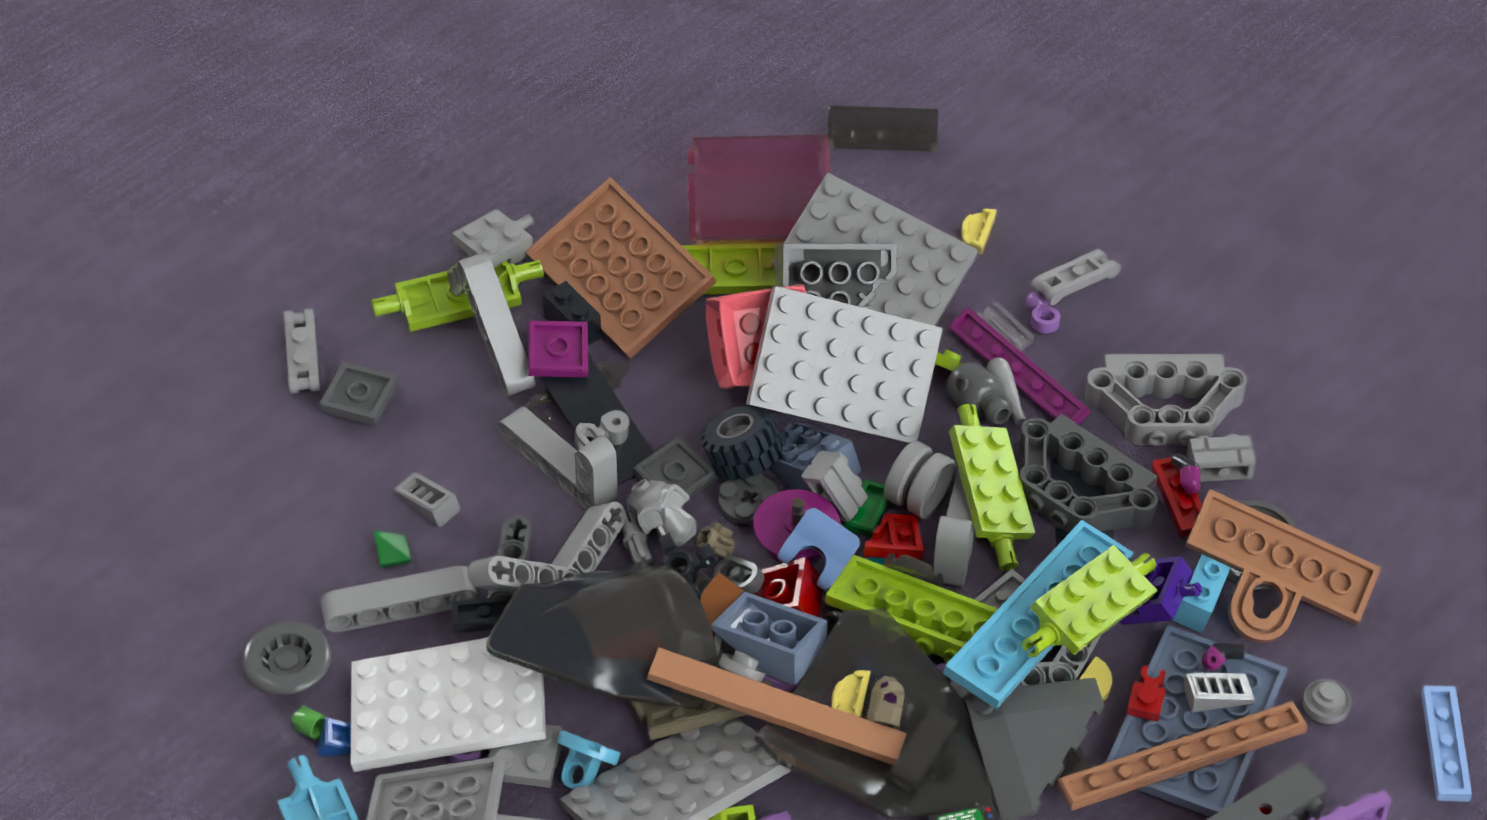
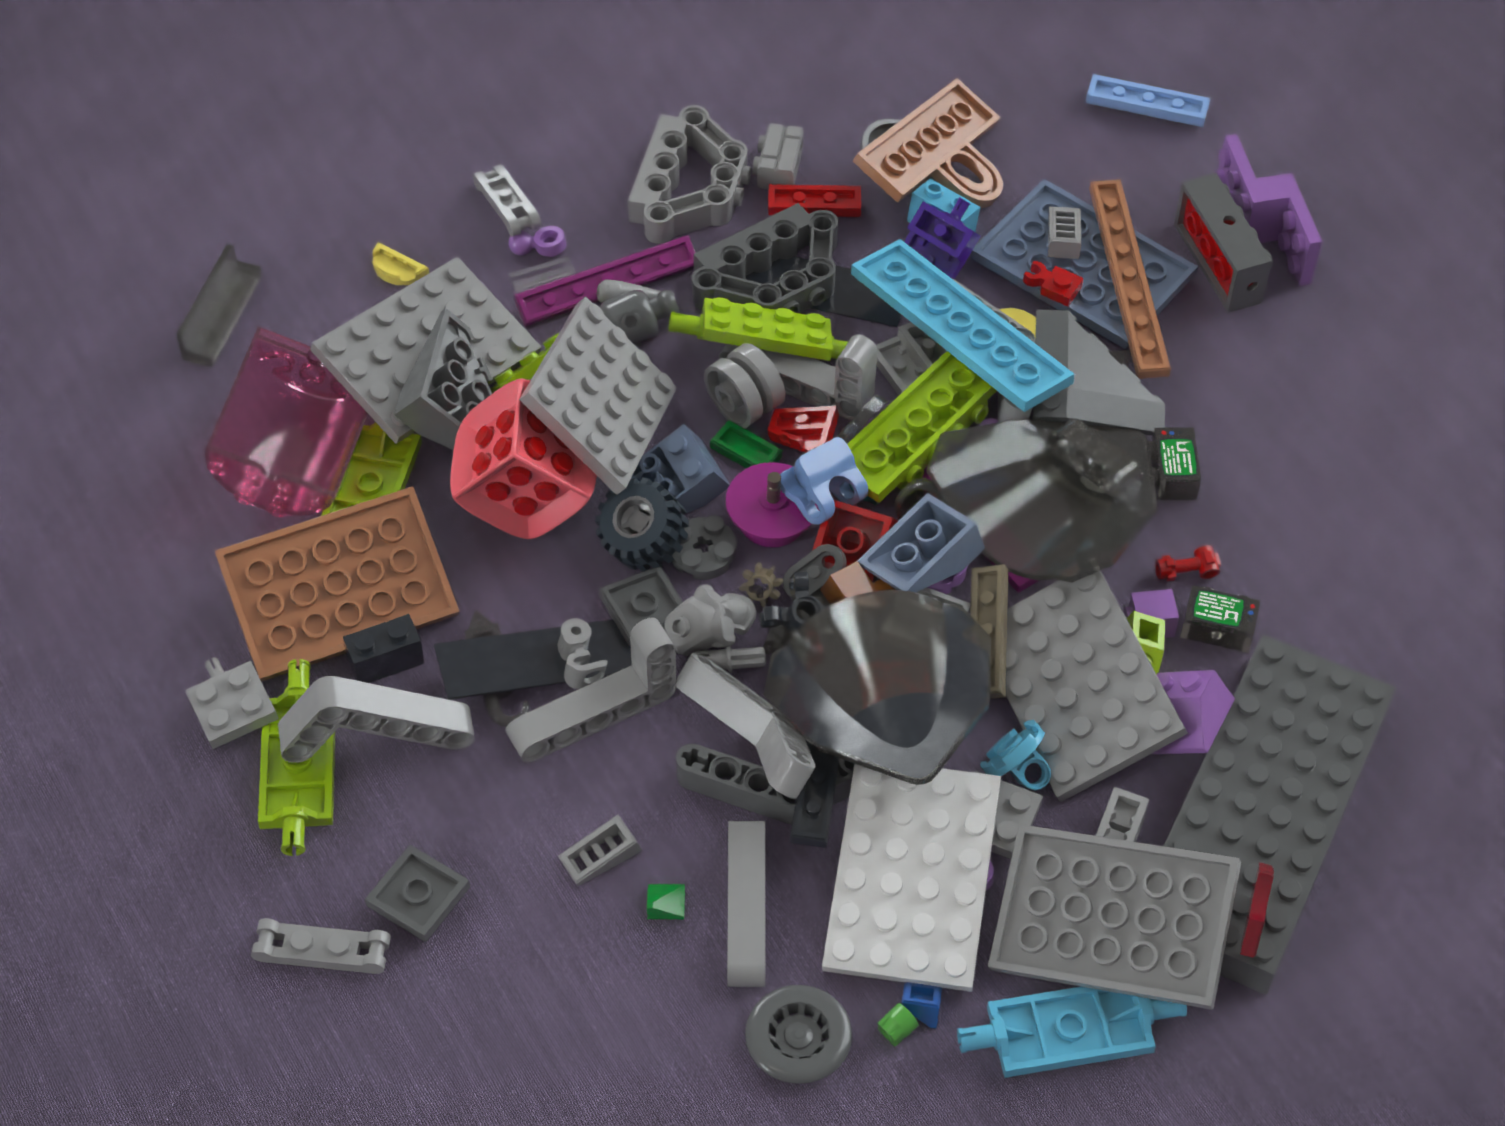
camera: 75 degrees left, 5 degrees up
magenta plate [528,321,588,377] -> none
nougat tile [647,648,907,766] -> none
light grey plate [718,651,766,683] -> none
light grey brick [801,451,868,522] -> none
light yellow tile [832,670,871,717] -> none
dark tan rock [867,676,905,731] -> none
lime plate [1022,545,1157,658] -> none
magenta arm [1171,453,1201,494] -> none
arm [1202,643,1244,671] -> none
light grey plate [1302,679,1351,724] -> none

